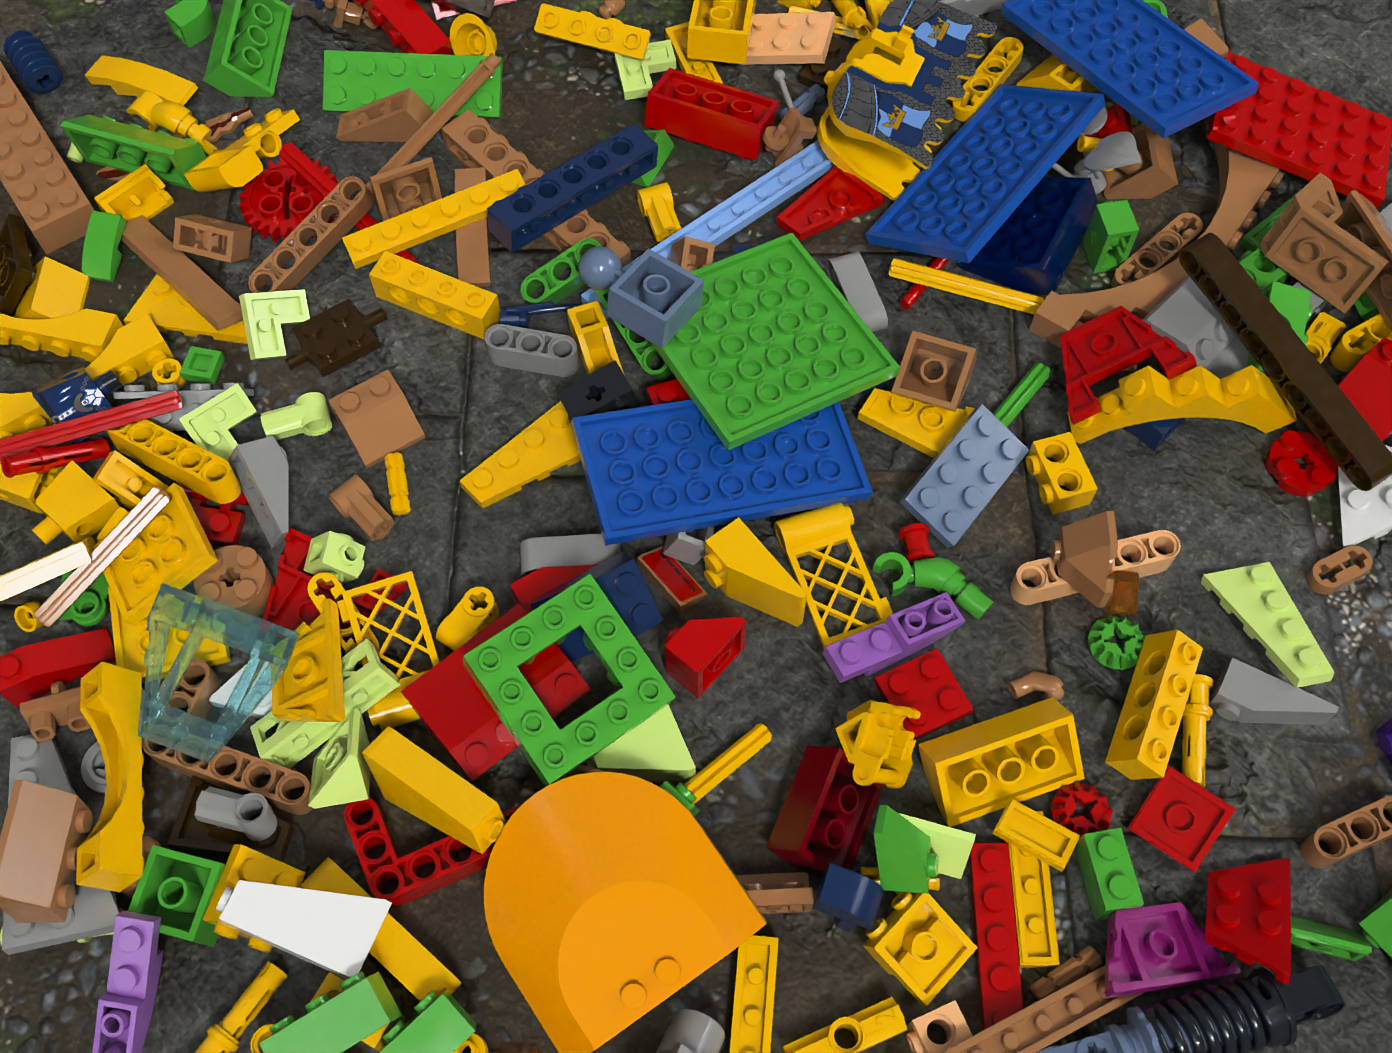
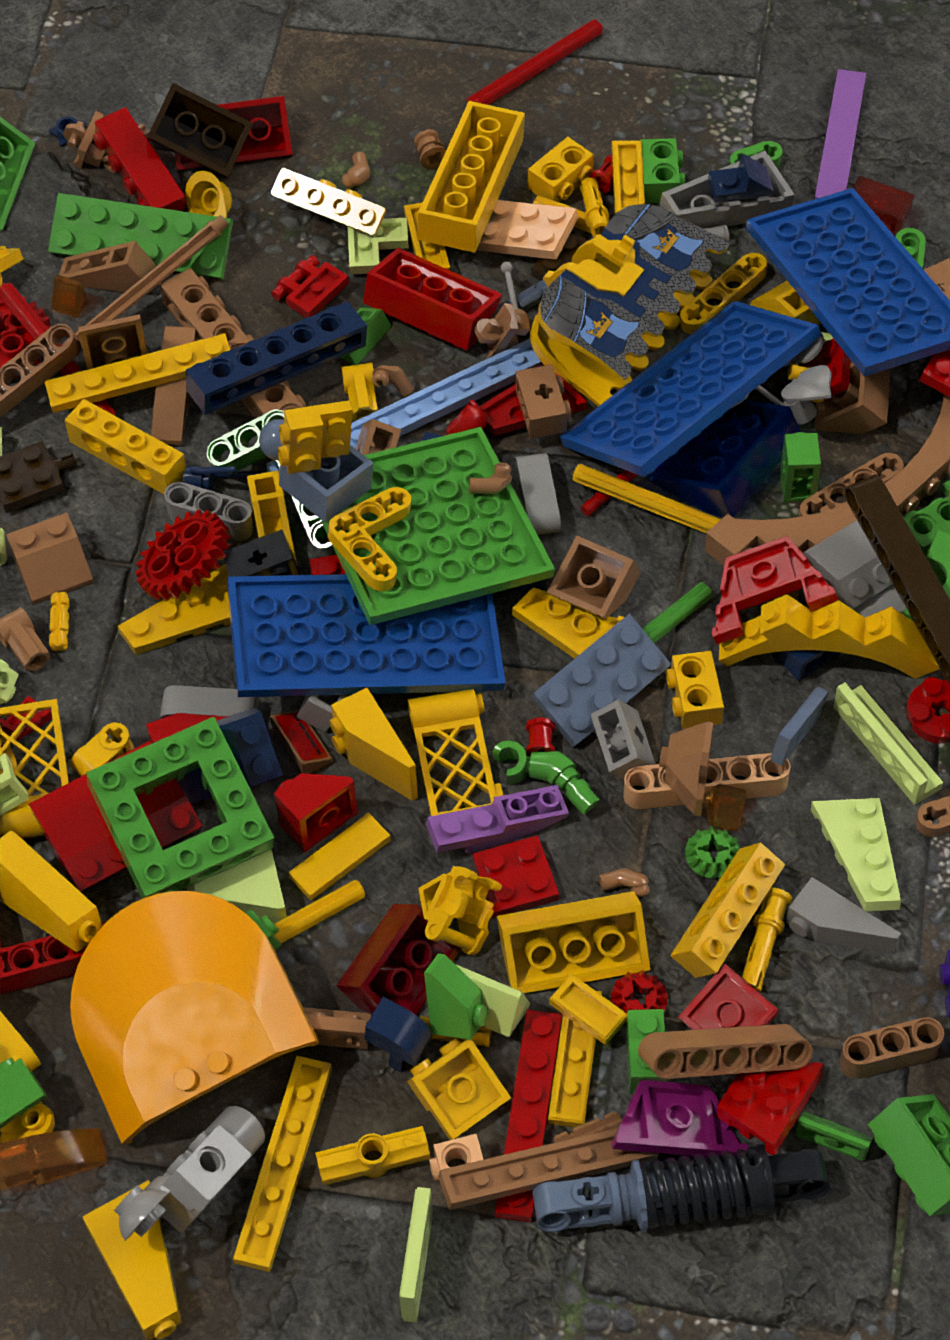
camera: 10 degrees right, 5 degrees down
none -> clear orange slope [51,275,88,318]
none -> red gear [135,509,231,601]
none -> red plate [271,255,349,318]
none -> yellow plate [278,400,353,474]
none -> yellow tile [288,813,391,901]
none -> yellow beam [328,487,411,591]
none -> medium nougat arm [372,365,414,397]
none -> red hair [442,399,487,436]
none -> medium nougat arm [469,463,512,494]
none -> medium nougat brick [515,364,572,439]
none -> light grey brick [590,699,655,780]
none -> medium nougat beam [638,1024,813,1079]
none -> sand blue tile [771,686,829,766]
none -> yellowish green fence [833,682,943,805]

